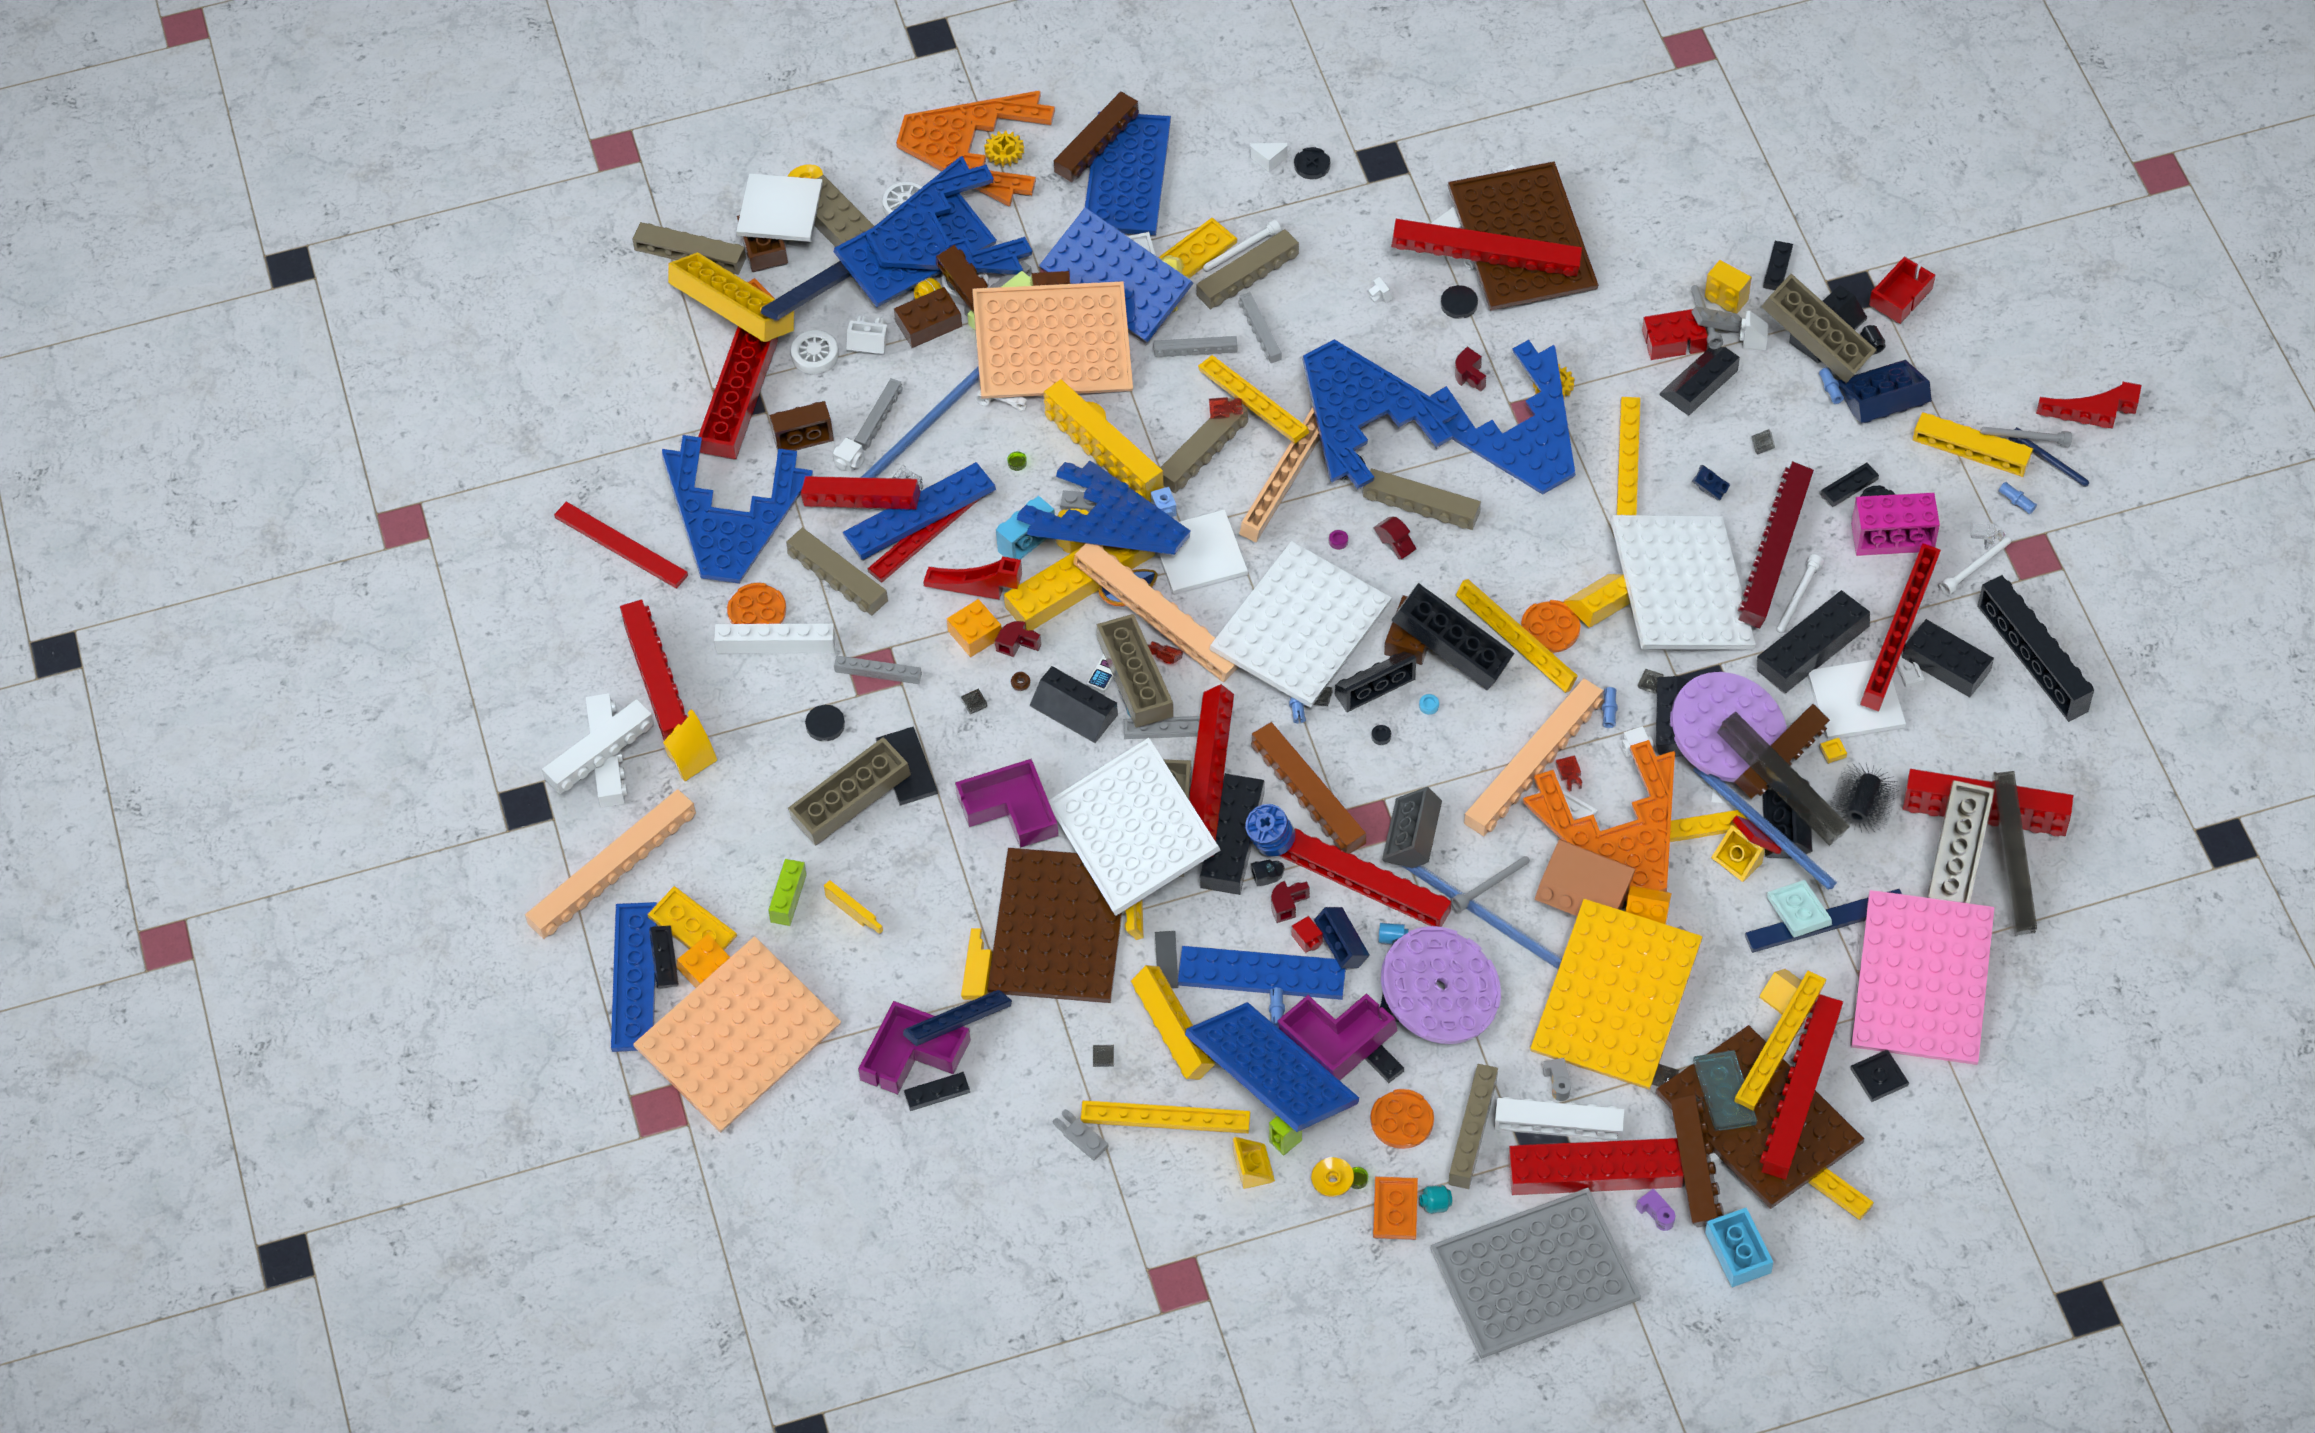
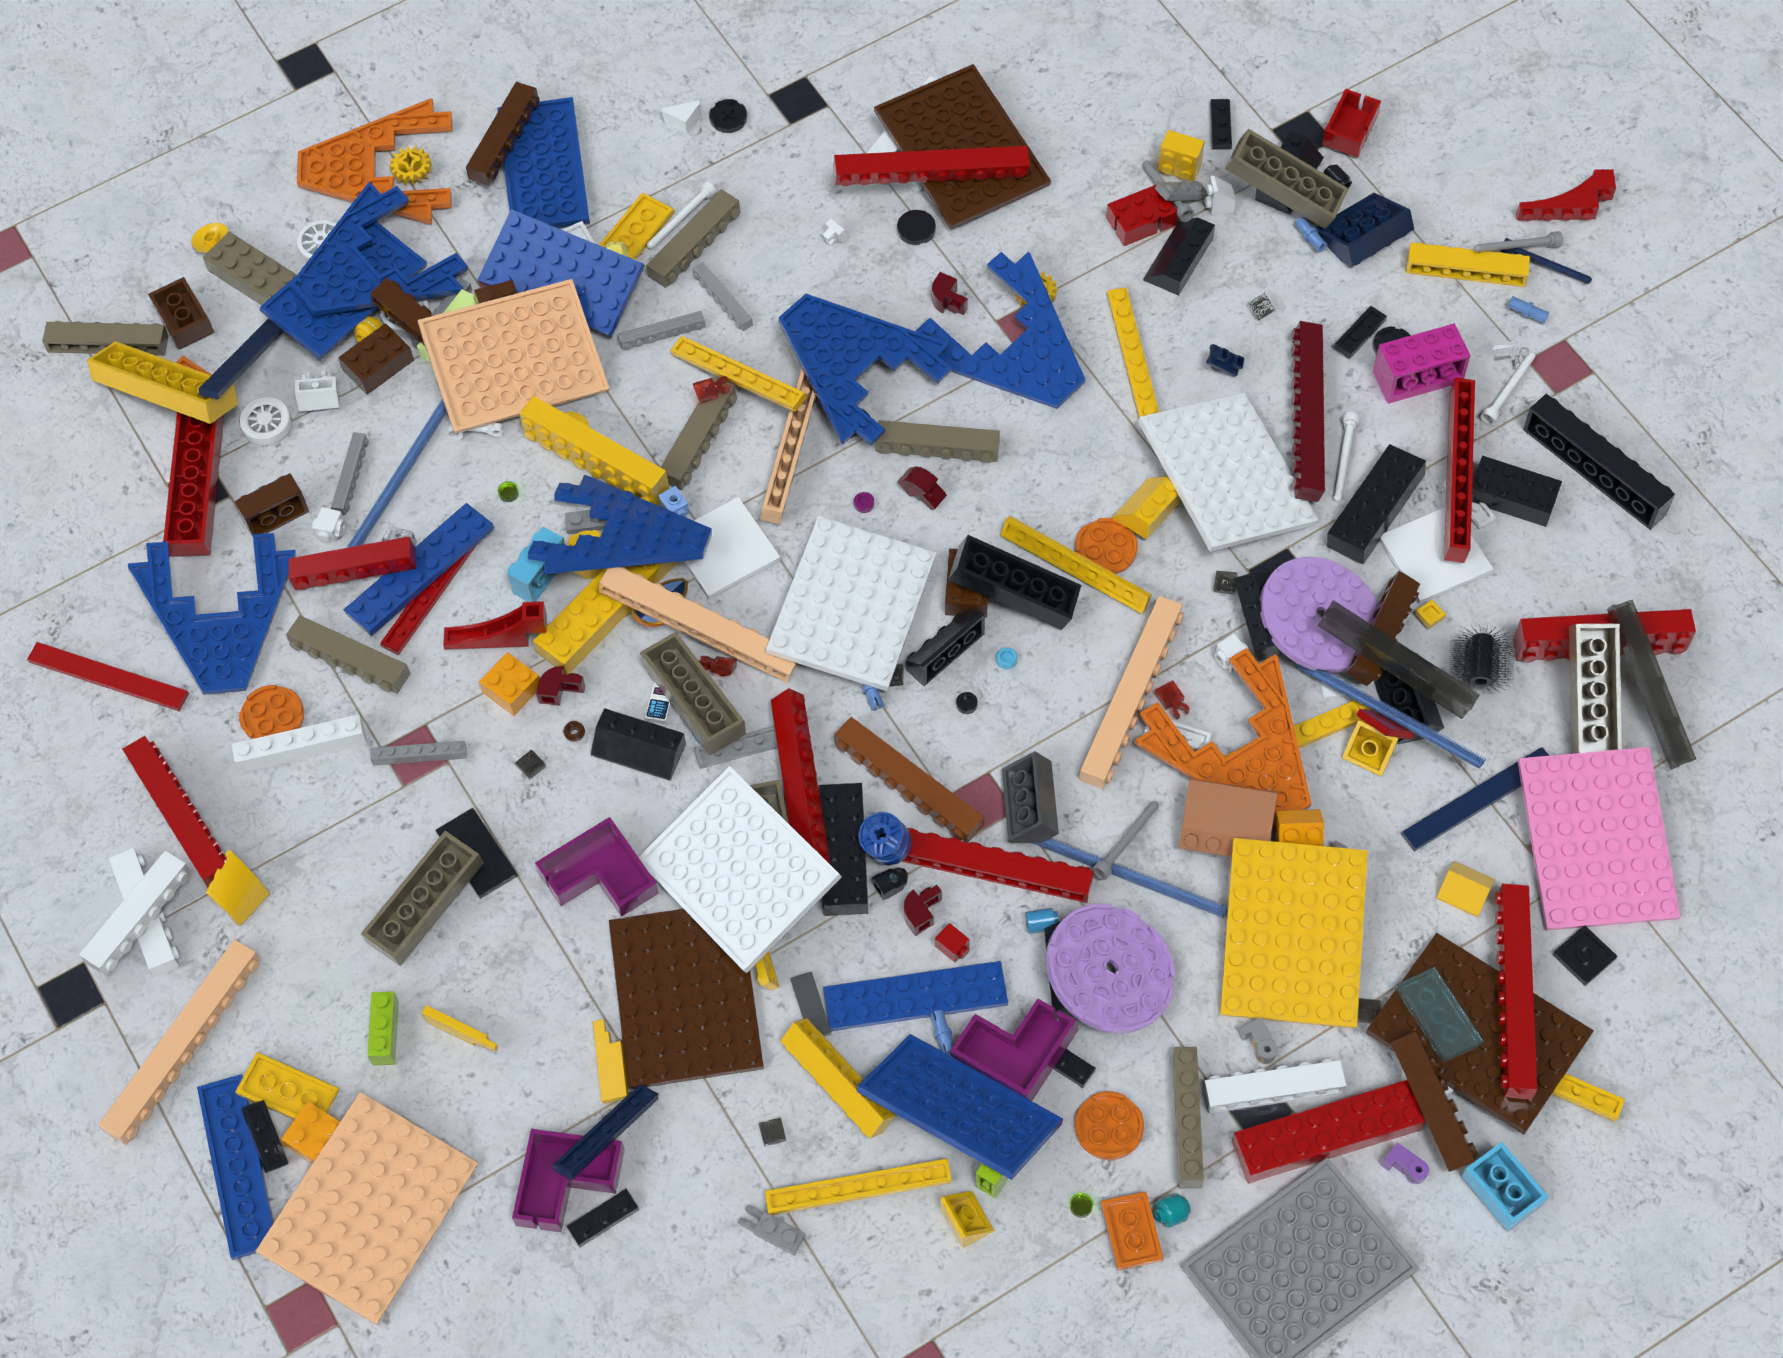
camera: 15 degrees left, 5 degrees up
white tile [736,174,823,242] -> none
black tile [805,704,845,741] -> none
yellow dish [1311,1157,1354,1197] -> none
dark blue brick [1314,907,1370,968] -> none
medium blue pin [1602,687,1618,728] -> none
yellow plate [1734,971,1827,1111] -> none
light aqua plate [1767,880,1832,937] -> none

